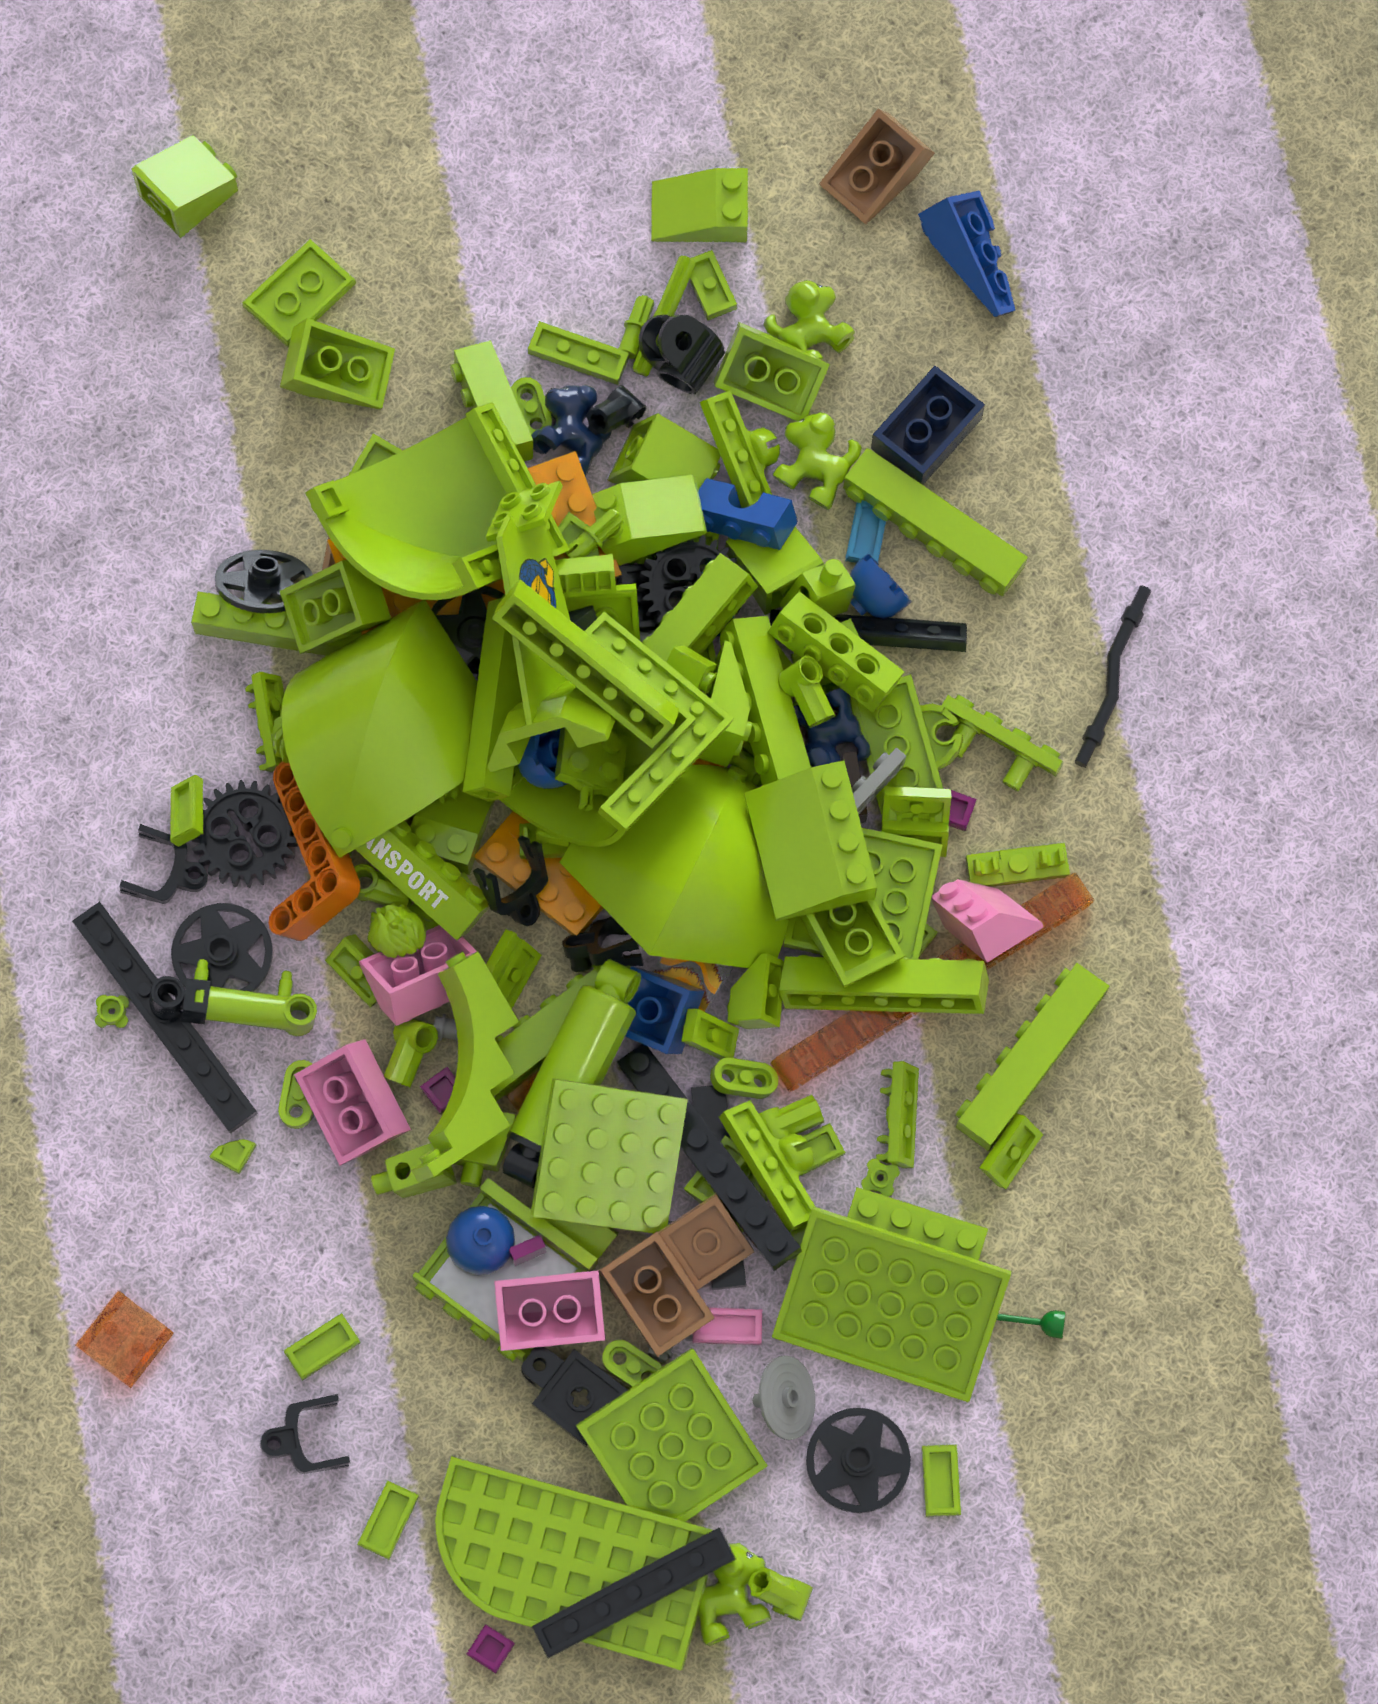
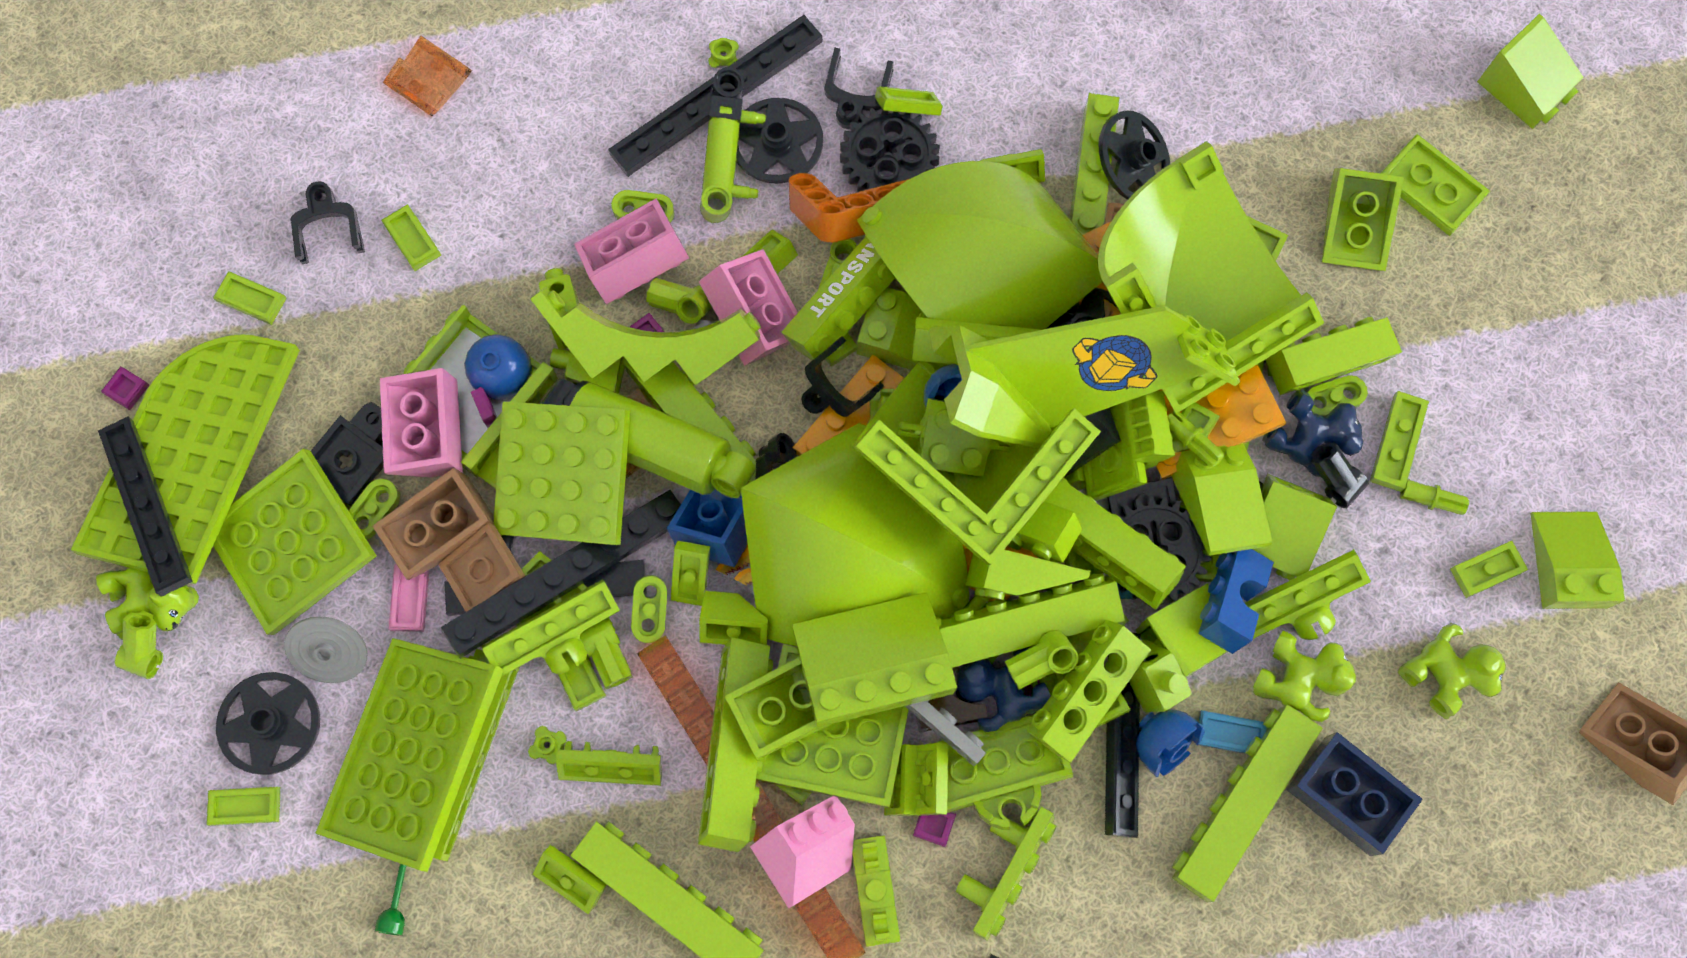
camera: 90 degrees right, 0 degrees up
lime tile [209,1139,257,1175] -> none
lime slope [280,560,391,654] -> none
lime hair [367,902,426,958] -> none
lime plate [486,929,542,1009] -> none
lime brick [492,579,679,748] -> none
lime axle [633,255,695,376] -> none
black piece [639,315,726,395] -> none
lime slope [714,322,830,421] -> none
lime brick [847,1187,988,1260] -> none
blue wedge [918,190,1015,317] -> none

